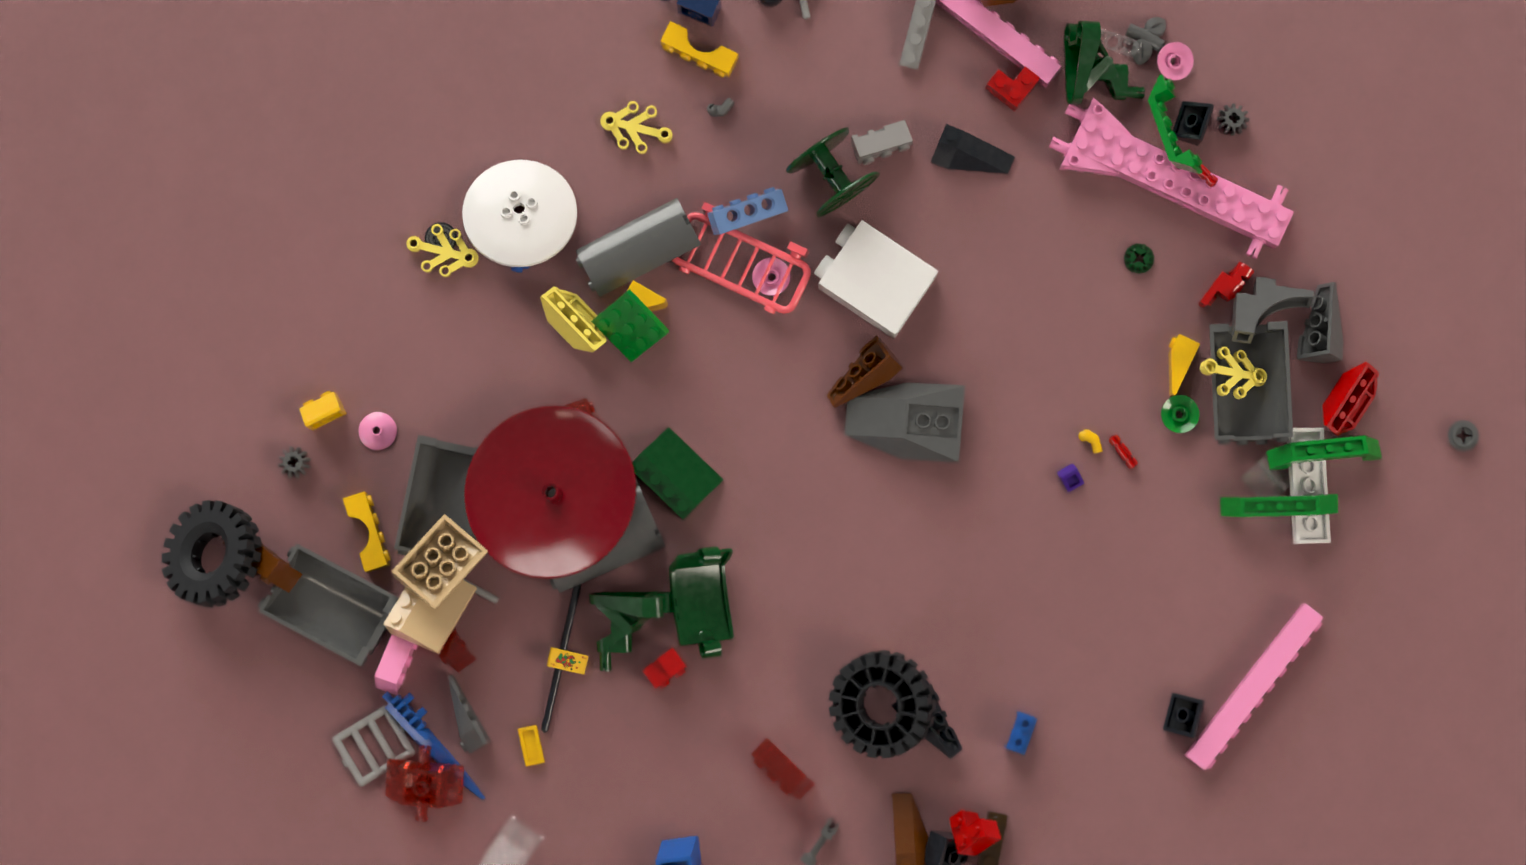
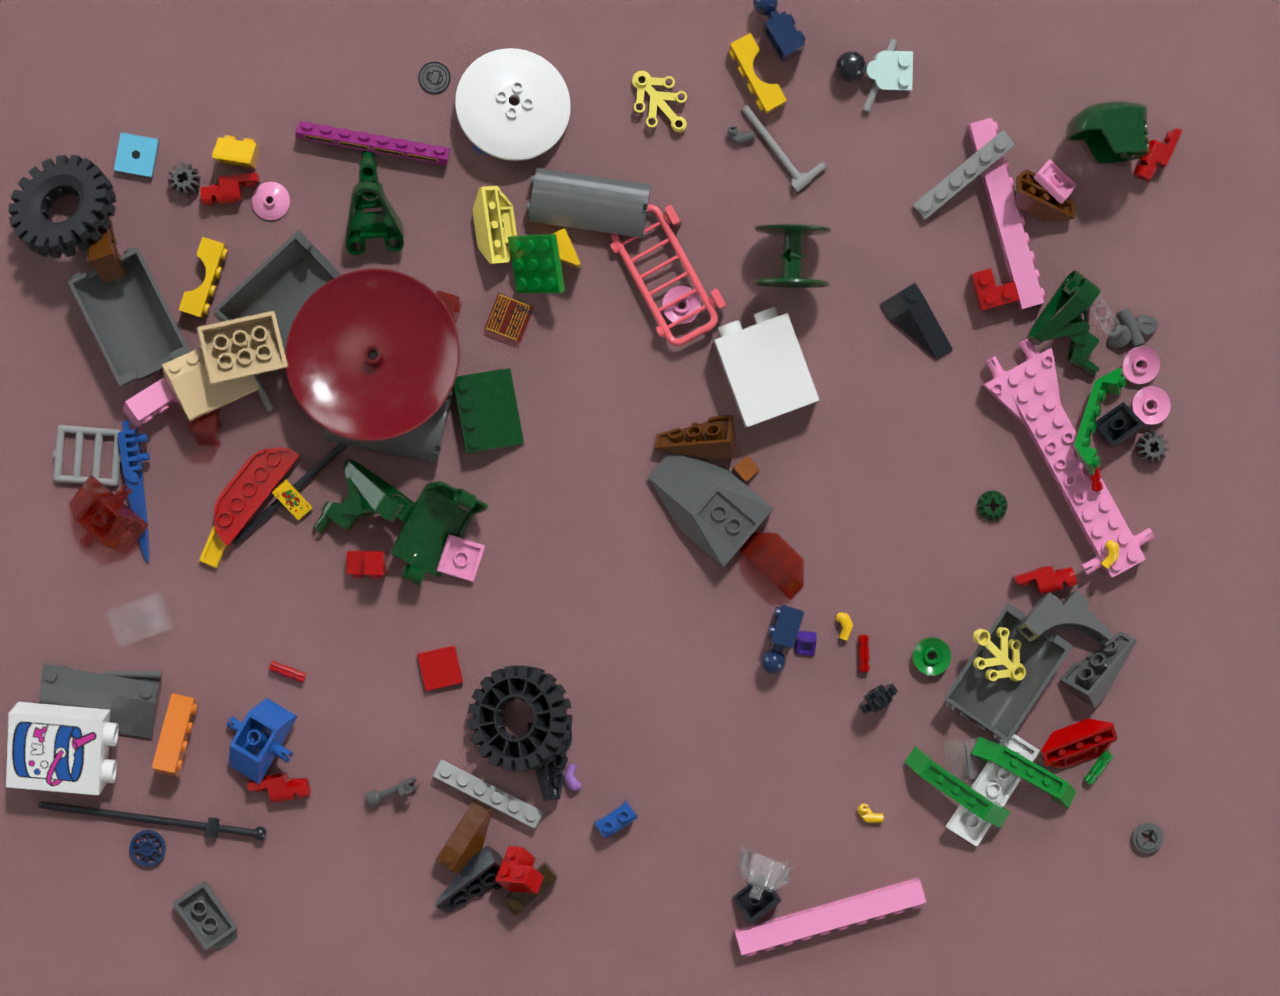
camera: 25 degrees right, 5 degrees up
light yellow plant [406,224,479,277] -> none
dark grey wedge [448,675,492,754] -> none
medium blue brick [707,187,789,235] -> none
clear red wedge [751,738,815,801] -> none
light grey wedge [851,120,913,165] -> none
yellow slope [1168,334,1200,397] -> none
none -> medium azure tile [114,133,160,178]
none -> red plate [201,173,260,206]
none -> red plate [213,447,300,546]
none -> red axle [269,661,306,683]
none -> magenta plate [295,121,451,166]
none -> dark green connector [345,151,404,255]
none -> red tile [417,645,463,691]
none -> light grey plate [432,759,543,829]
none -> bright pink tile [436,534,485,582]
none -> clear red tile [484,293,534,343]
none -> medium lavender arm [564,763,582,792]
none -> dark orange slope [733,455,760,482]
none -> clear red wedge [739,533,804,600]
none -> clear torso [739,844,796,901]
none -> light grey bar [742,105,827,192]
none -> dark blue brick [761,603,805,674]
none -> black gear [858,683,898,714]
none -> yellow arm [858,803,883,823]
none -> green axle [1084,751,1113,785]
none -> yellow arm [1101,540,1119,570]
none -> bright pink dish [1132,386,1171,425]

